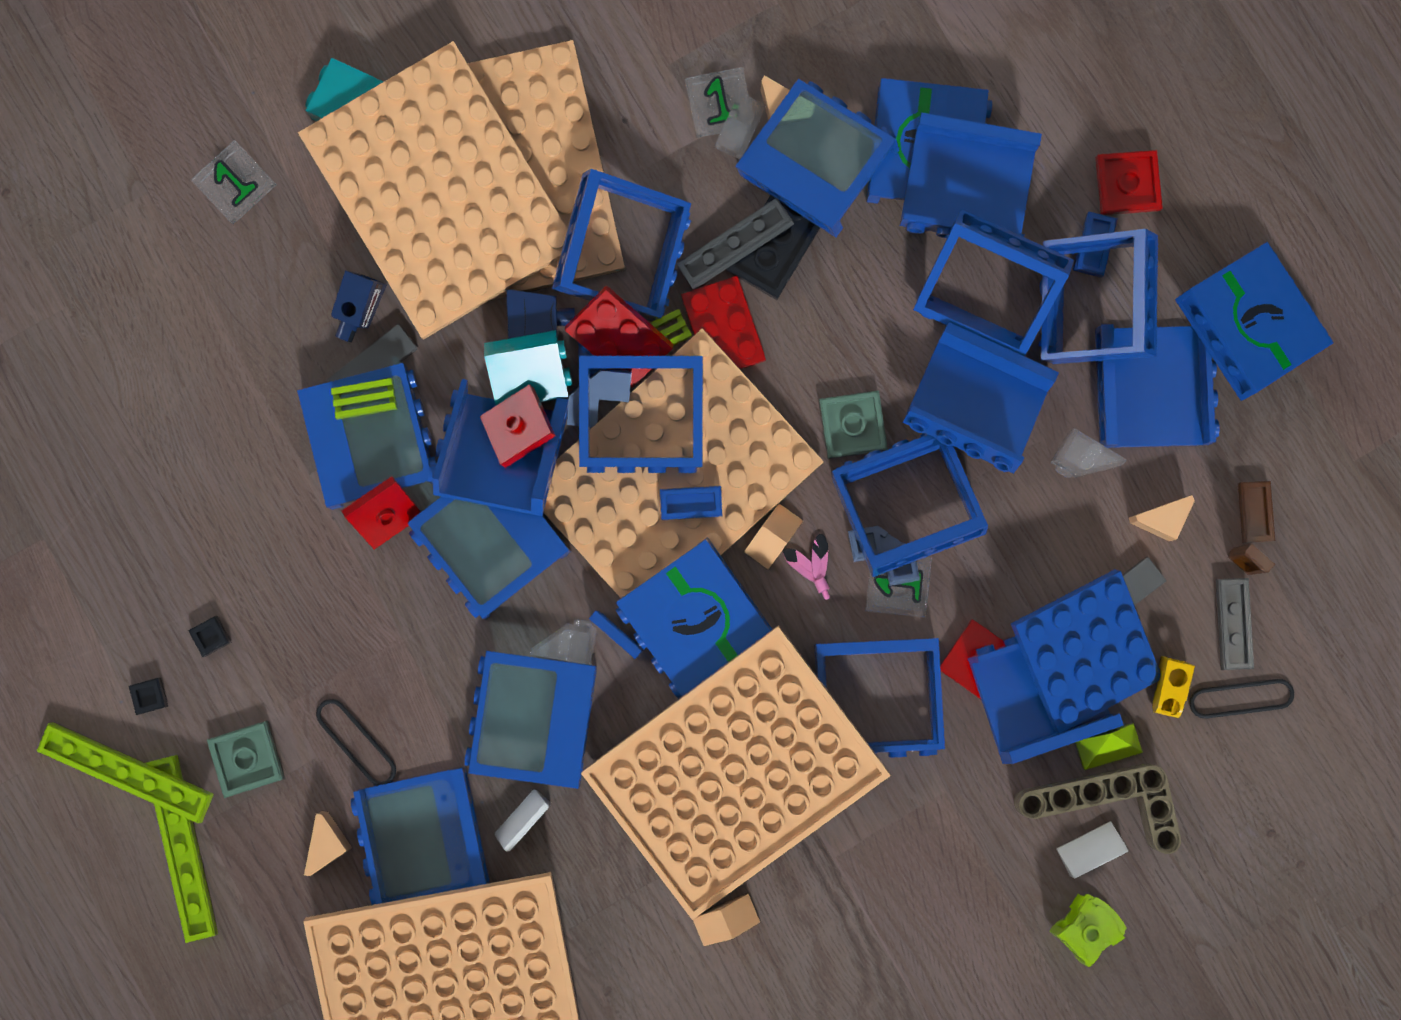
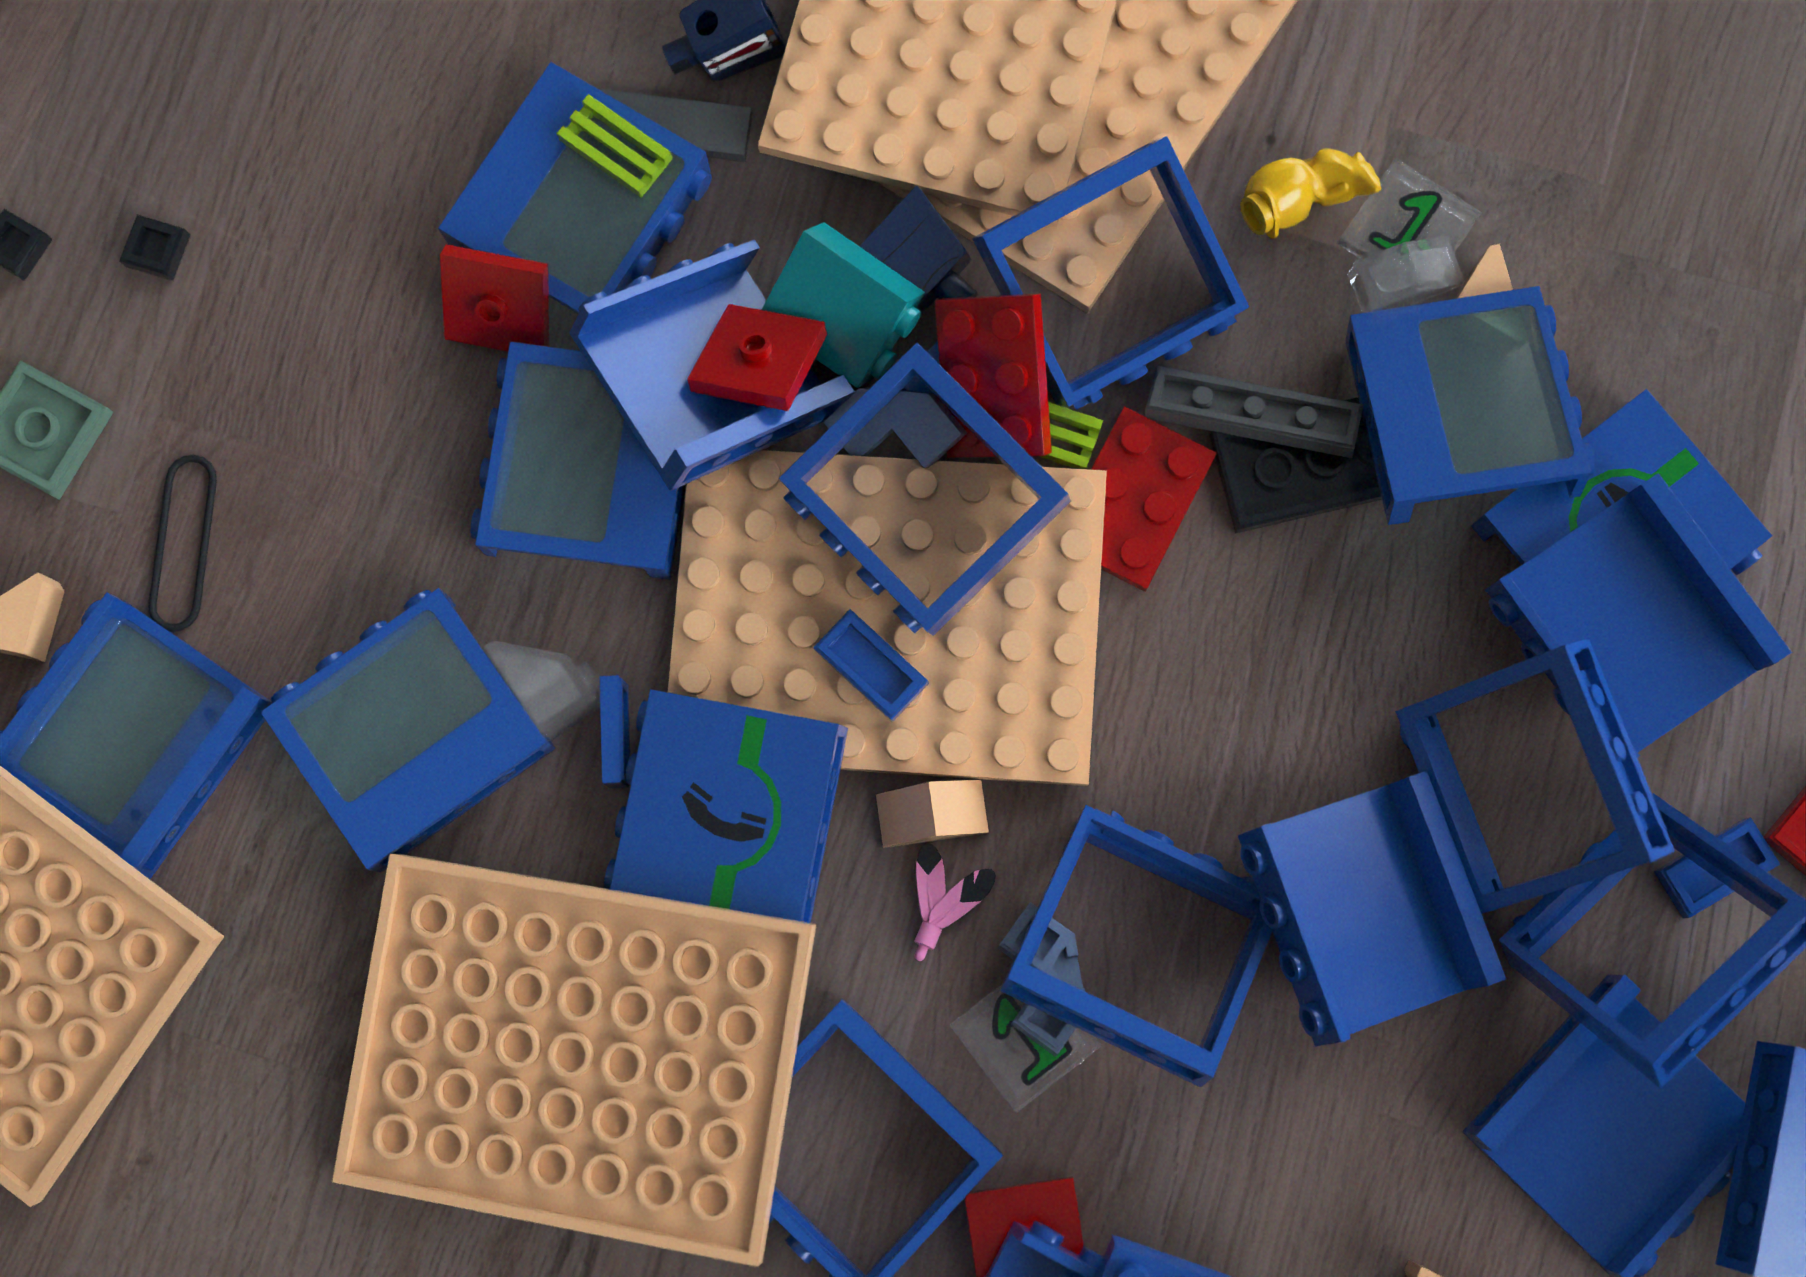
camera: 50 degrees right, 5 degrees down
white slope [495,789,551,852] -> none
light nougat slope [693,893,760,946] -> none
sand green tile [819,390,888,459] -> none
clear slope [1051,428,1127,478] -> none
none -> yellow animal [1240,148,1382,239]

